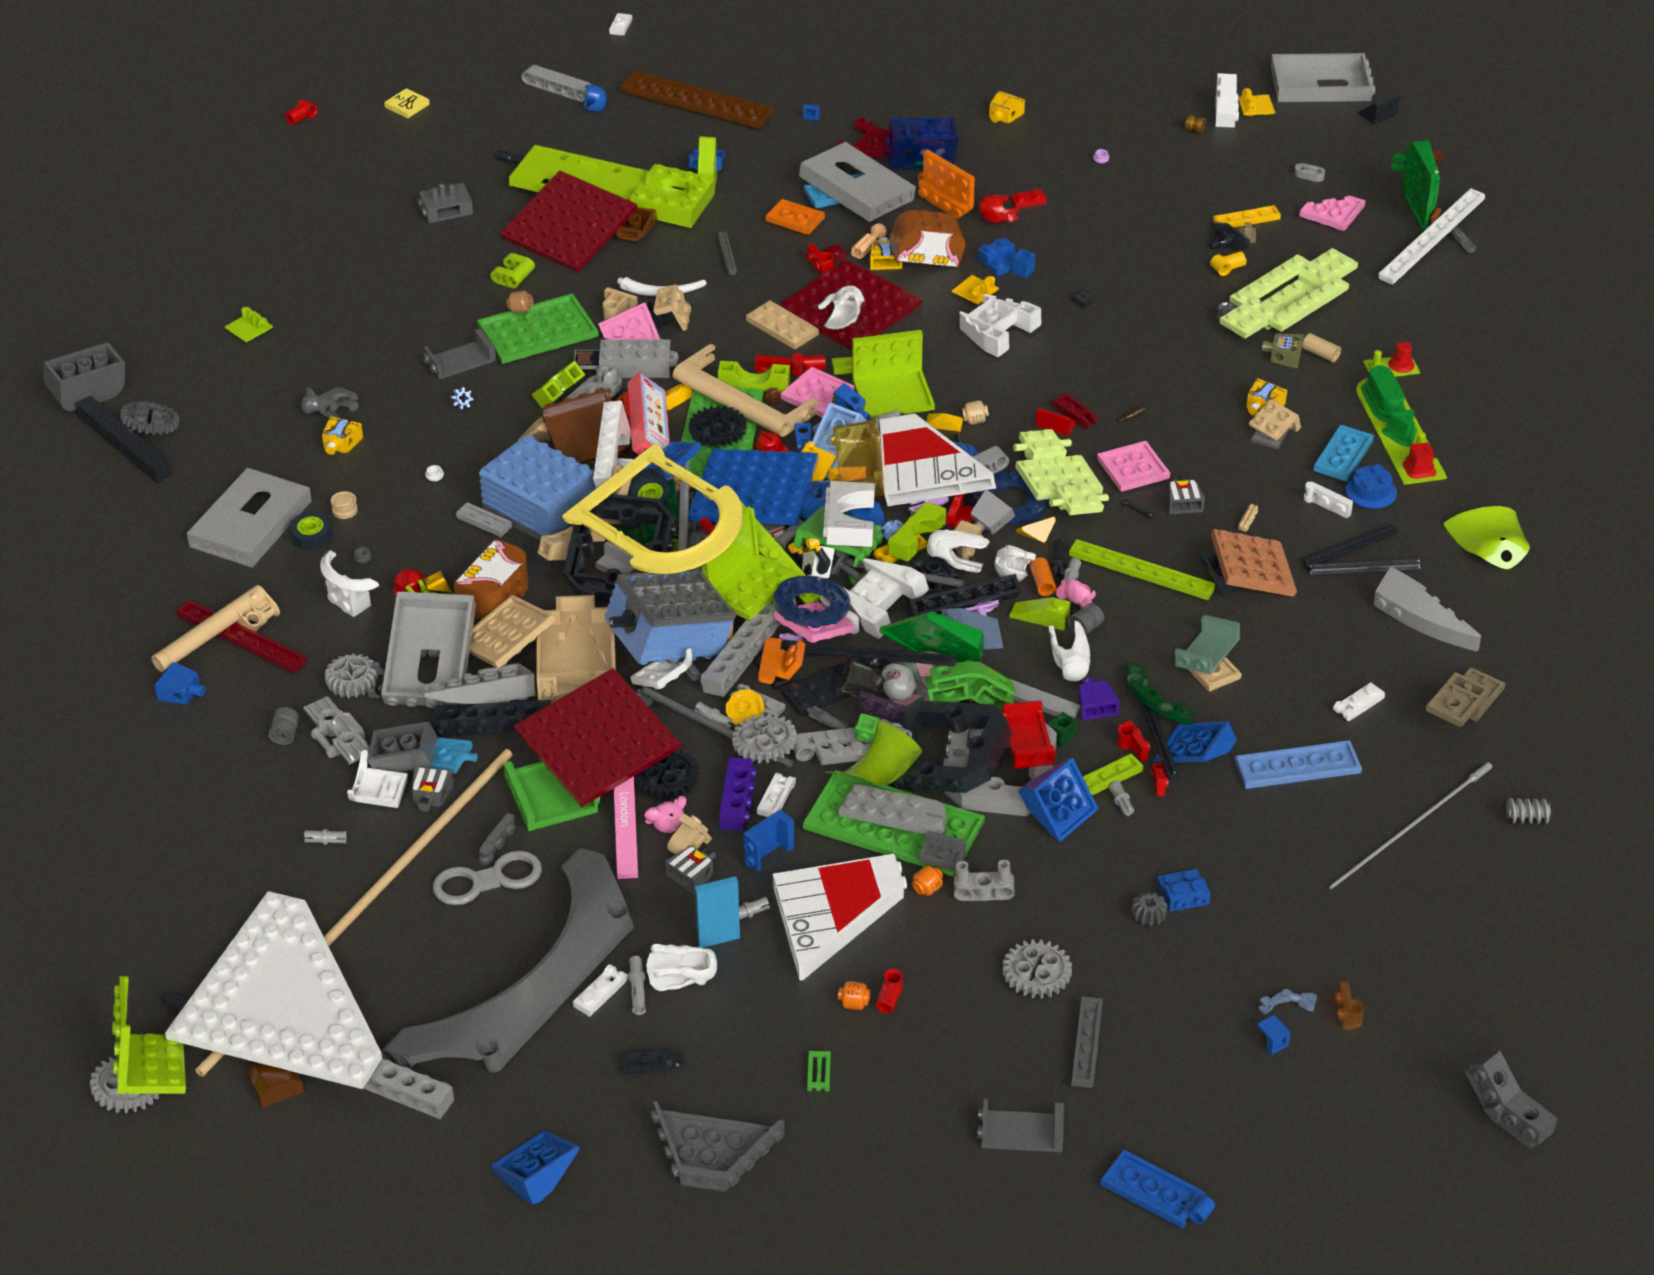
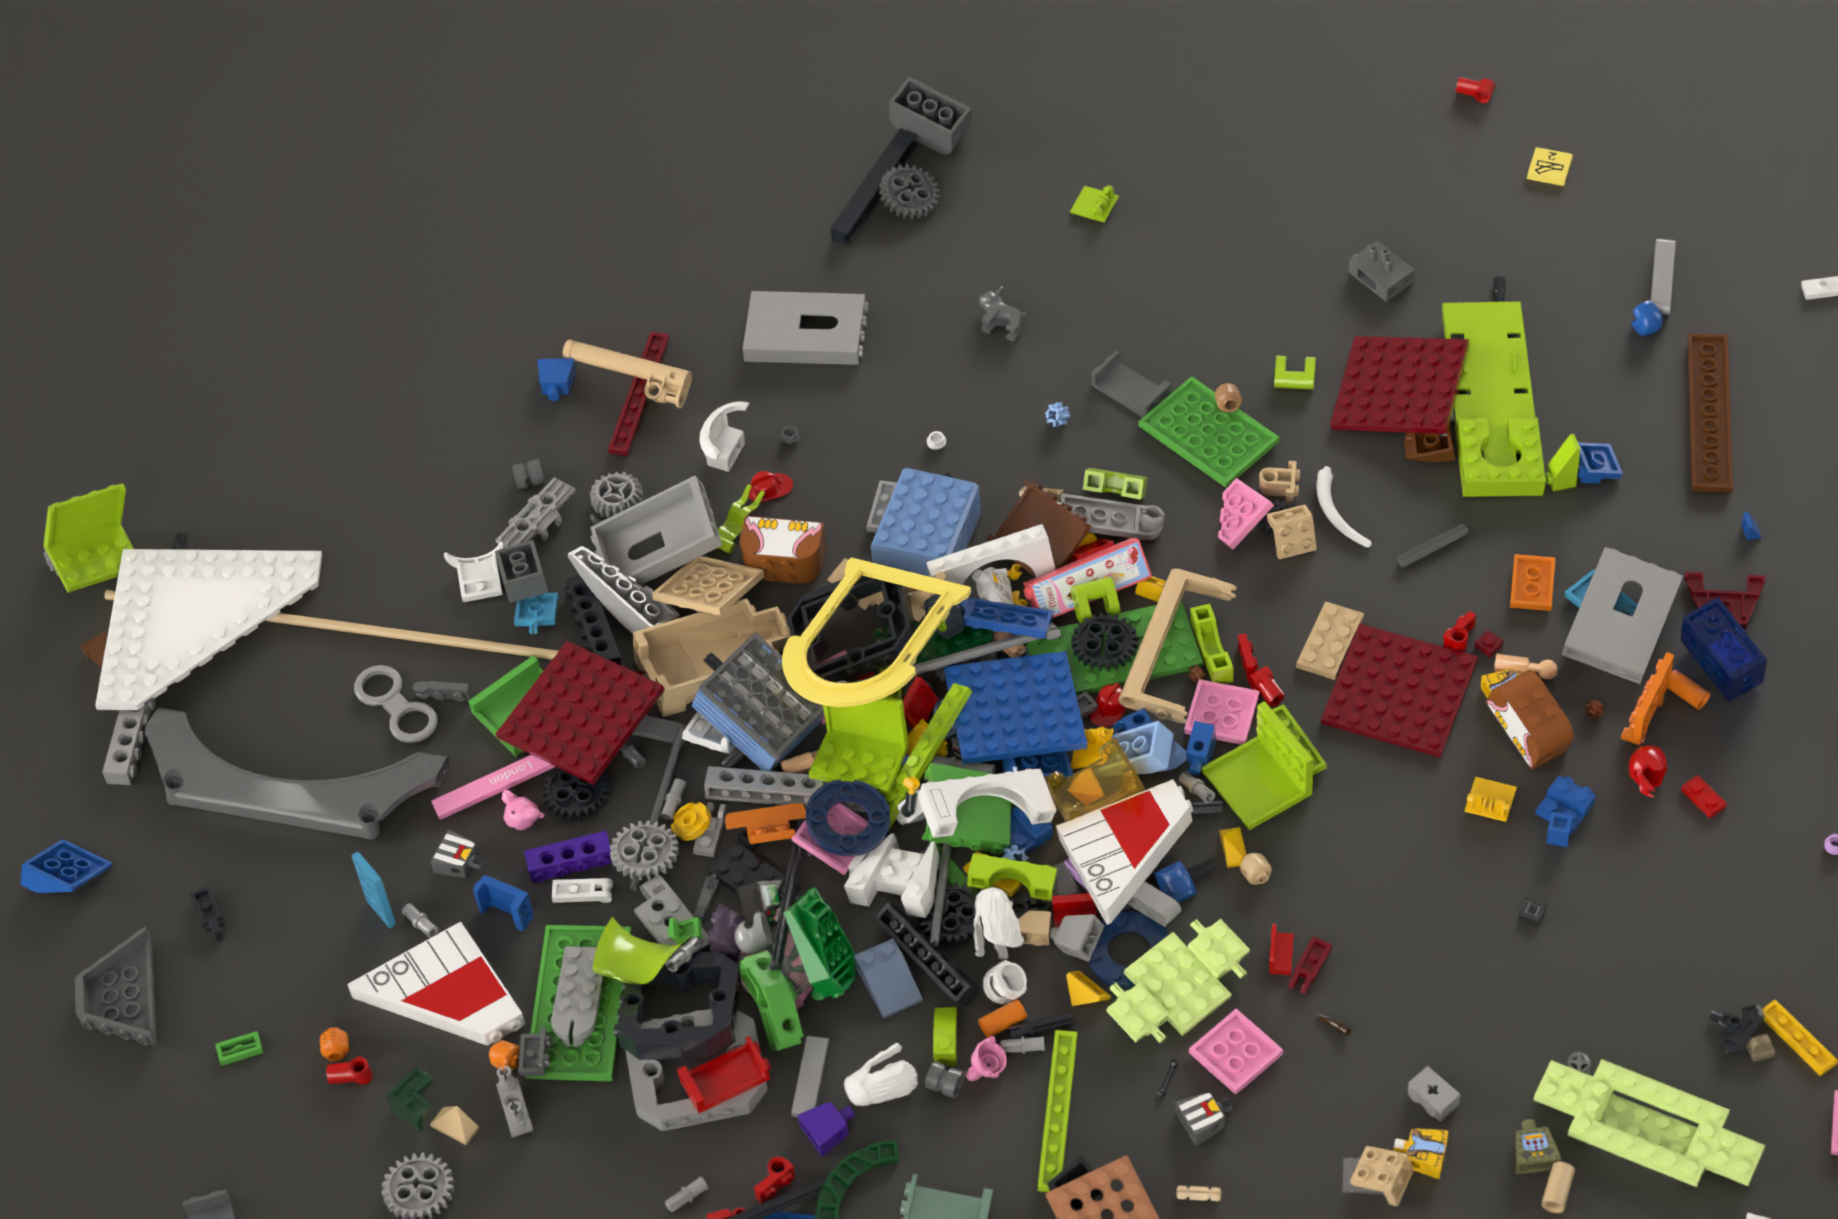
camera: 75 degrees right, 10 degrees up
black wheel [290,511,333,551] -> none
light grey pin [304,829,347,845] -> none
yellow torso [322,417,363,455] -> none
tan wheel [331,491,358,519] -> none
dark grey torso [412,767,454,812] -> none
yellow slope [424,570,452,593] -> none
white plate [573,964,628,1017] -> none
light grey piece [574,339,679,378] -> none
light grey panel [596,542,637,574] -> none
light grey pin [628,956,646,1015] -> none
white hair [646,944,717,991] -> none
tan pin [667,813,712,855] -> none
white hair [818,285,865,330] -> none
white wedge [959,294,1041,357] -> none
lavender piece [965,600,999,616] -> none
blue slope [1018,757,1099,842] -> none
dark green brick [1047,712,1078,747] -> none
lime plate [1083,754,1143,795] -> none
yellow piece [1210,251,1246,276] -> none
none -> clear green panel [386,1066,434,1132]
none -> tan slope [430,1106,479,1146]
none -> lime connector [1071,577,1120,623]
none -> light grey brick [1408,1066,1460,1121]

